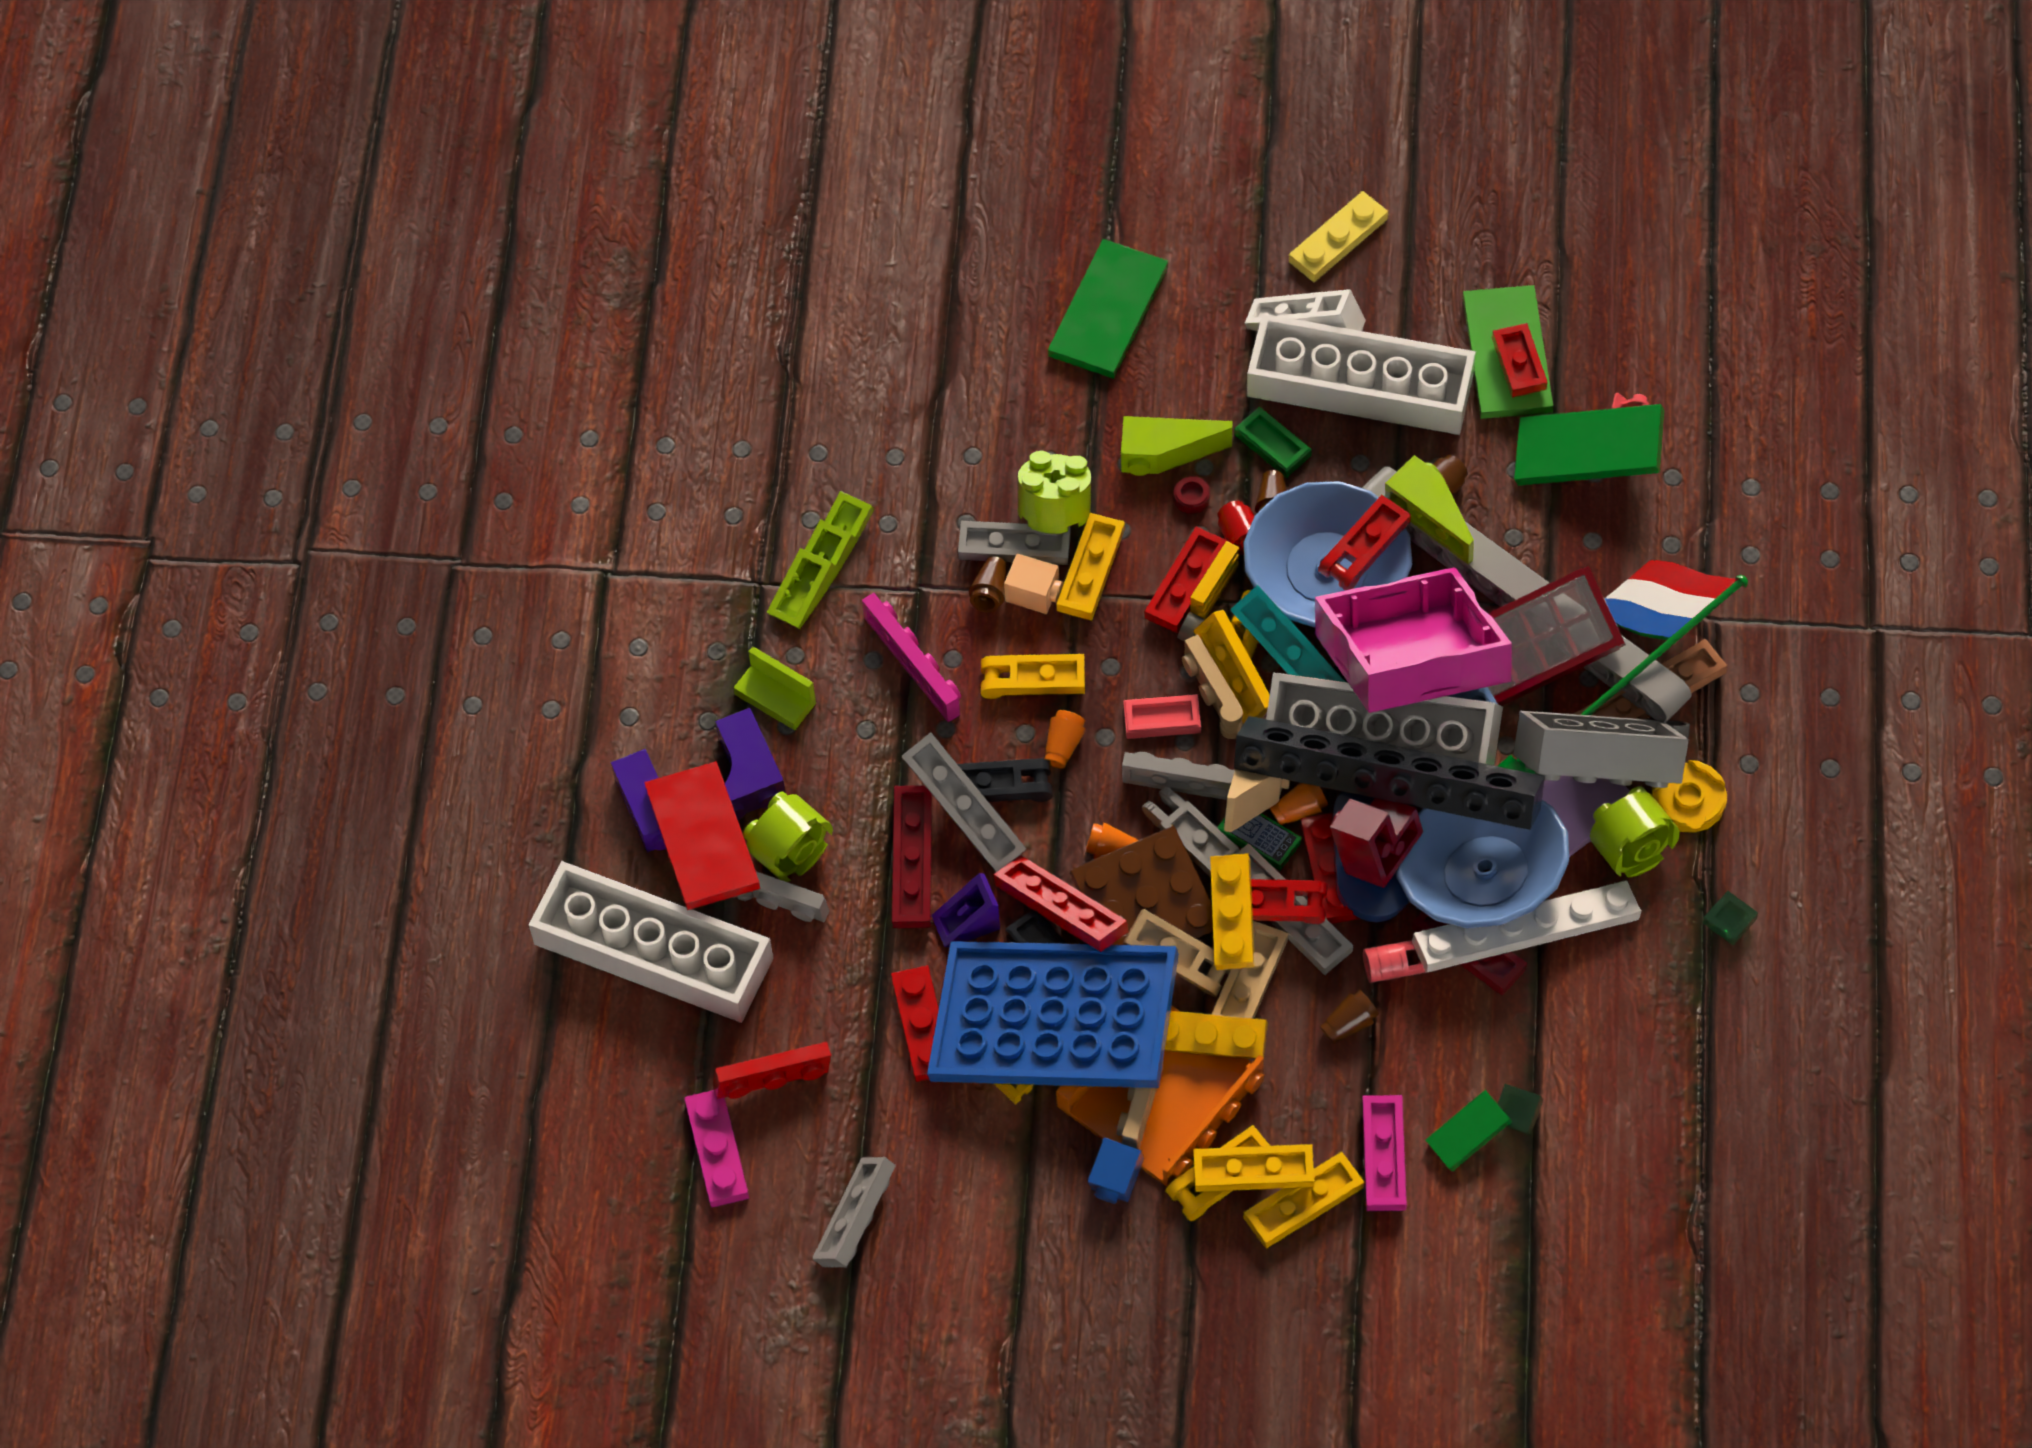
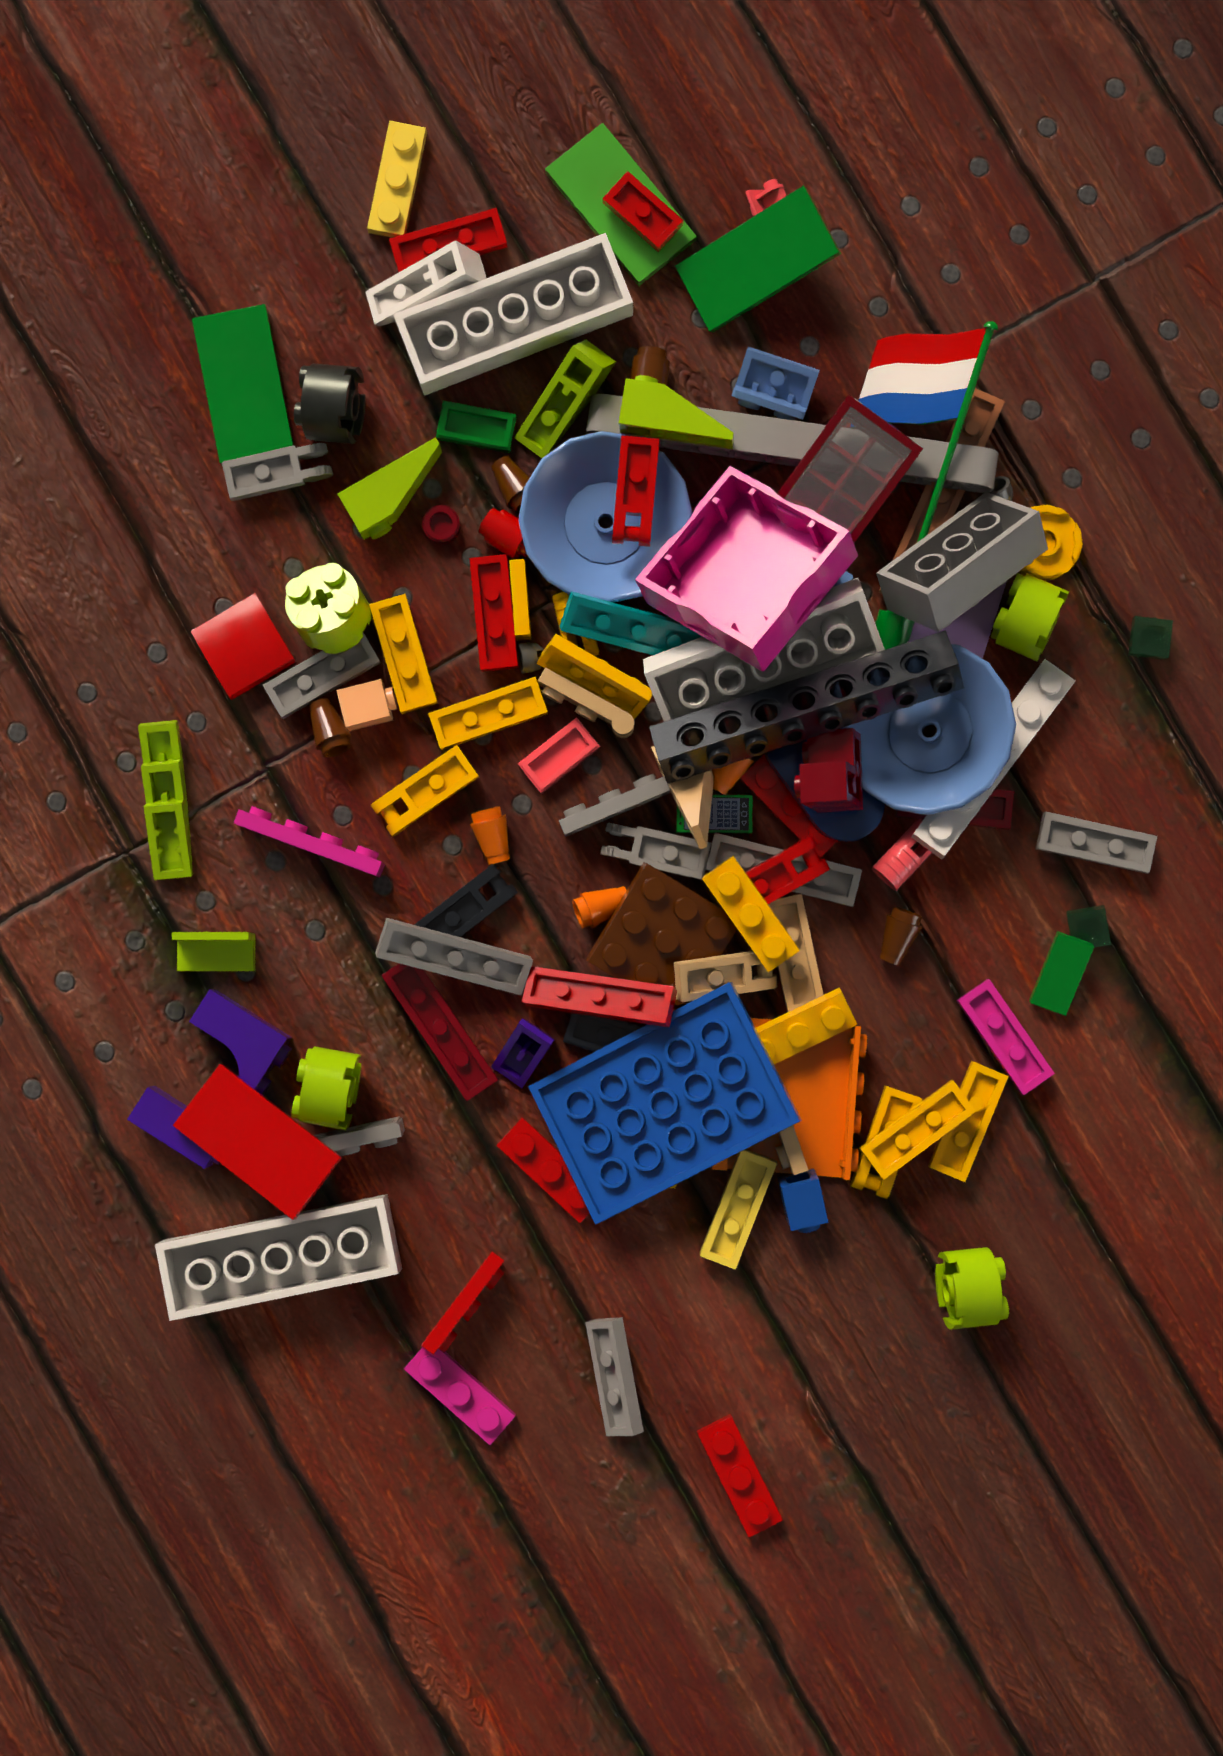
camera: 35 degrees left, 25 degrees up
none -> red slope [191,593,296,700]
none -> light grey hinge [222,443,333,501]
none -> pearl dark grey brick [294,363,366,444]
none -> red plate [389,207,508,272]
none -> yellow plate [428,676,548,750]
none -> lime slope [514,339,616,458]
none -> red plate [697,1414,783,1537]
none -> light yellow plate [700,1149,777,1270]
none -> medium blue bracket [732,347,820,421]
none -> lime brick [935,1247,1009,1330]
none -> light grey plate [1036,812,1157,874]

